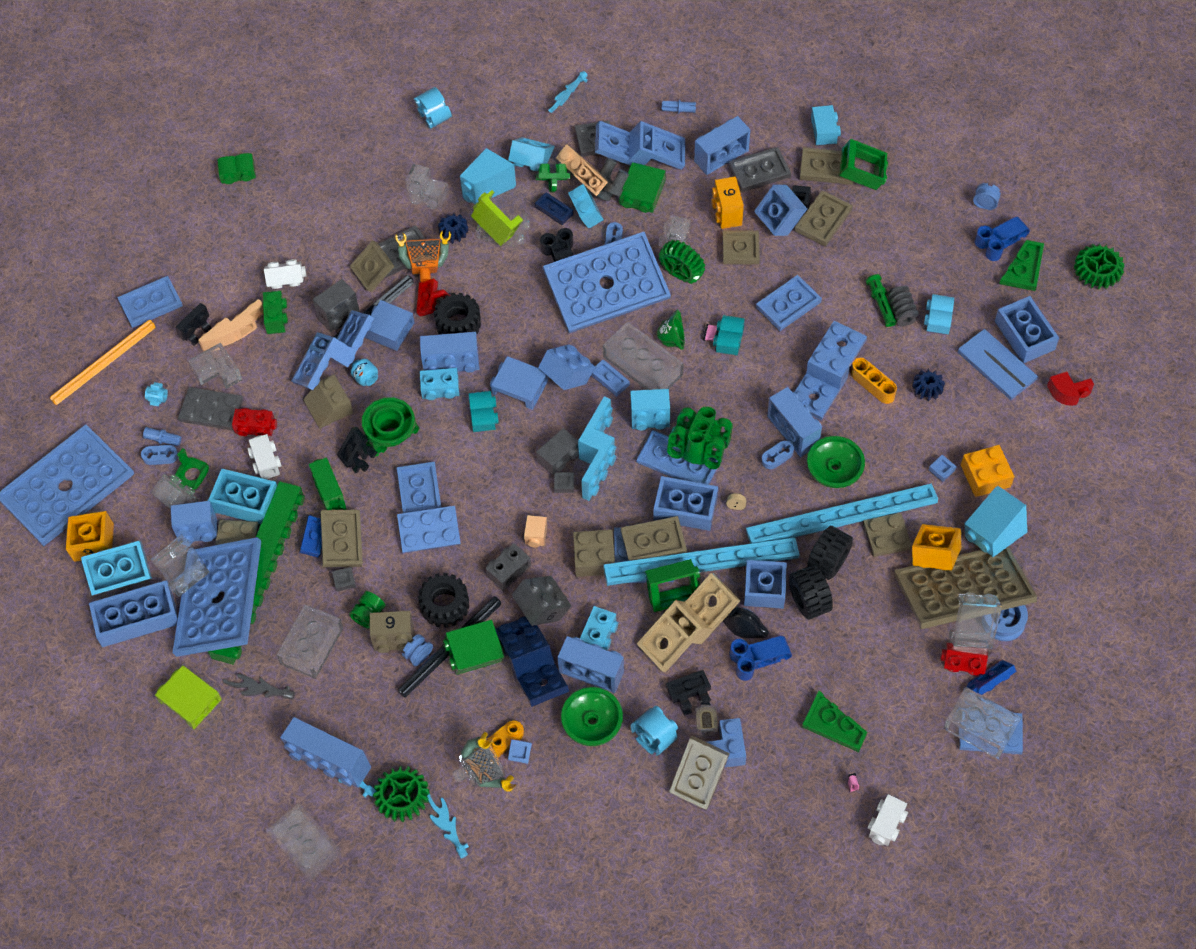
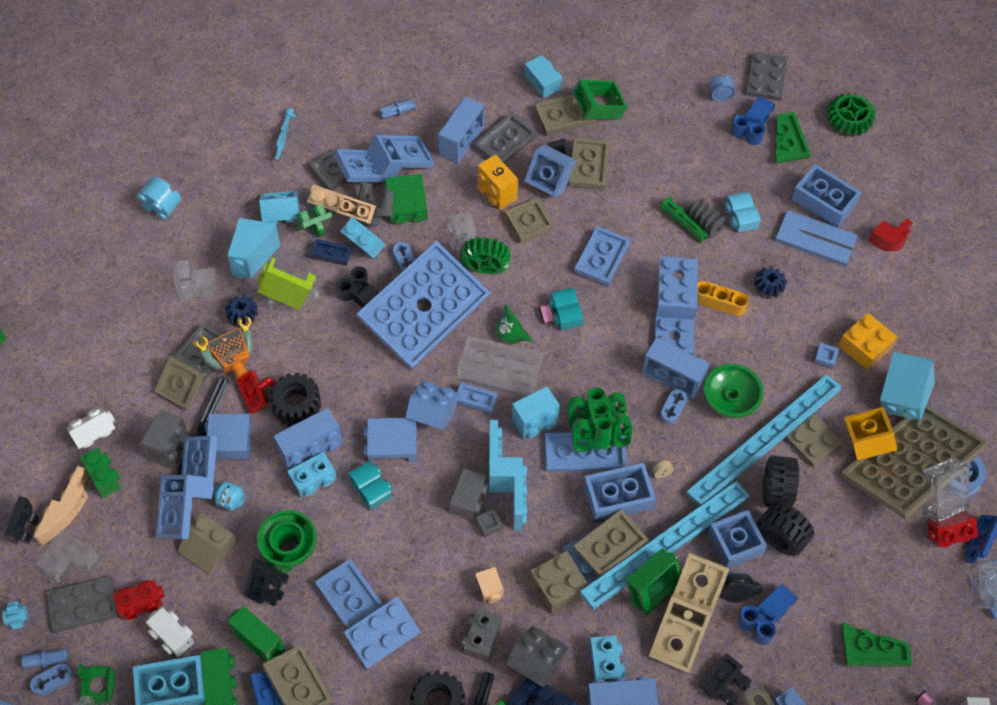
camera: 30 degrees left, 0 degrees up
none -> flat silver plate [746,52,787,101]

